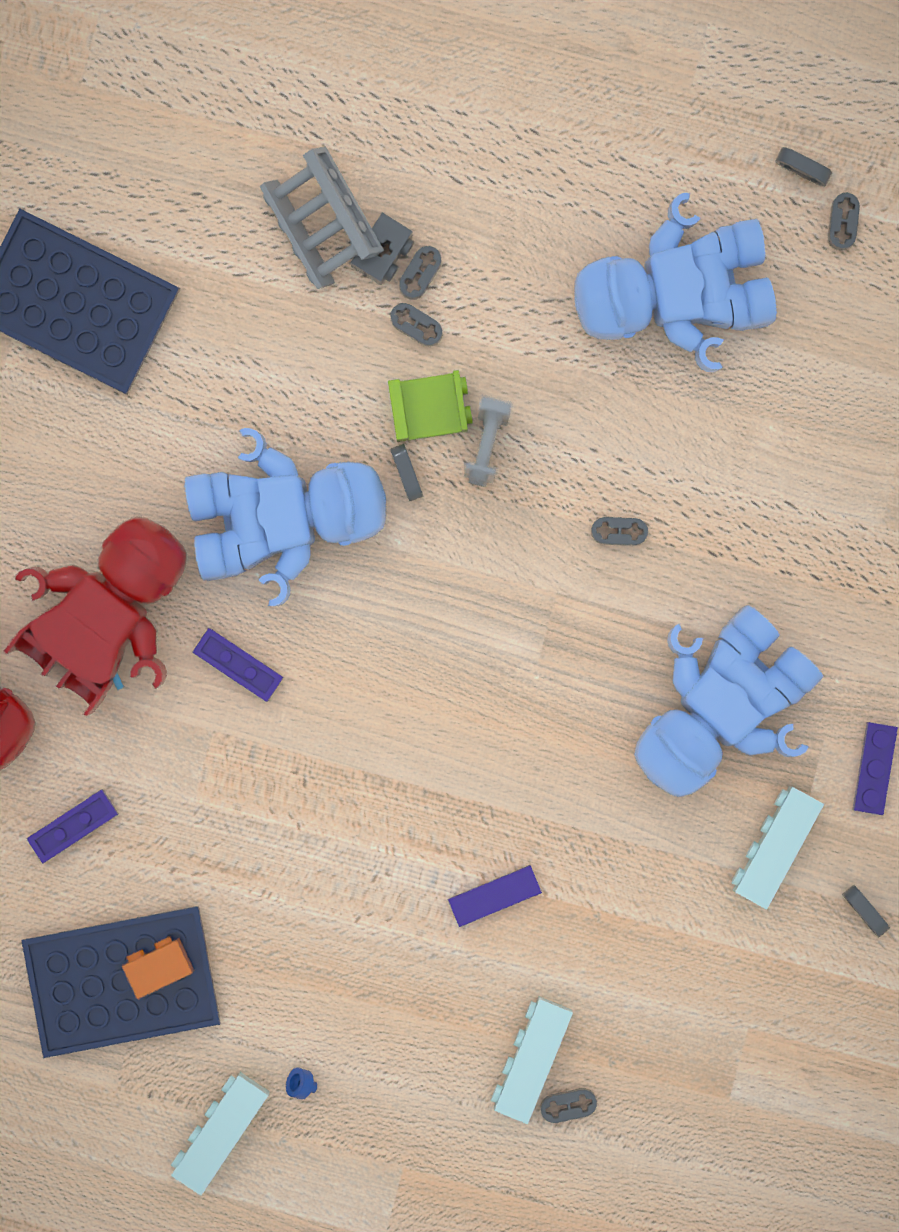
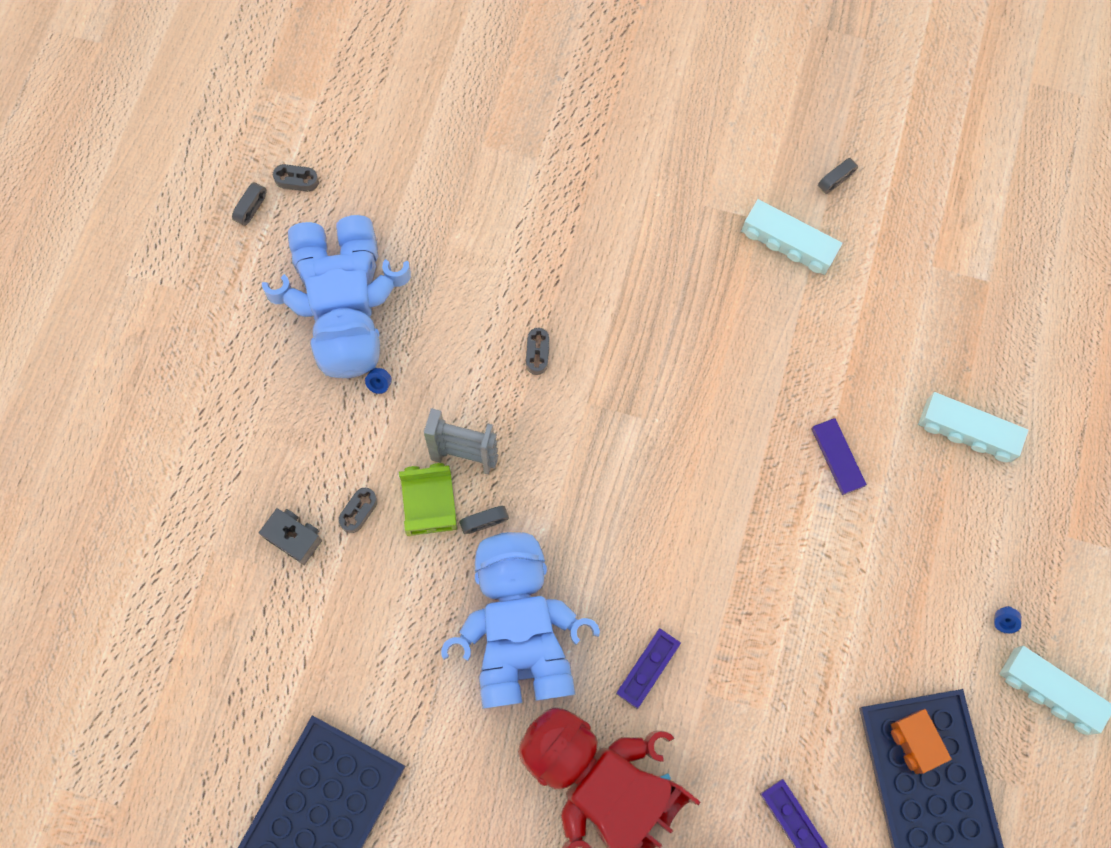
camera: 90 degrees left, 15 degrees down
light grey fence [260,146,384,289] -> none
dark grey beam [399,246,441,300] -> none
dark grey beam [541,1088,597,1123] -> none
light blue piece [634,605,823,797] -> none
dark purple plate [852,722,898,815] -> none
none -> blue tile [365,368,392,394]

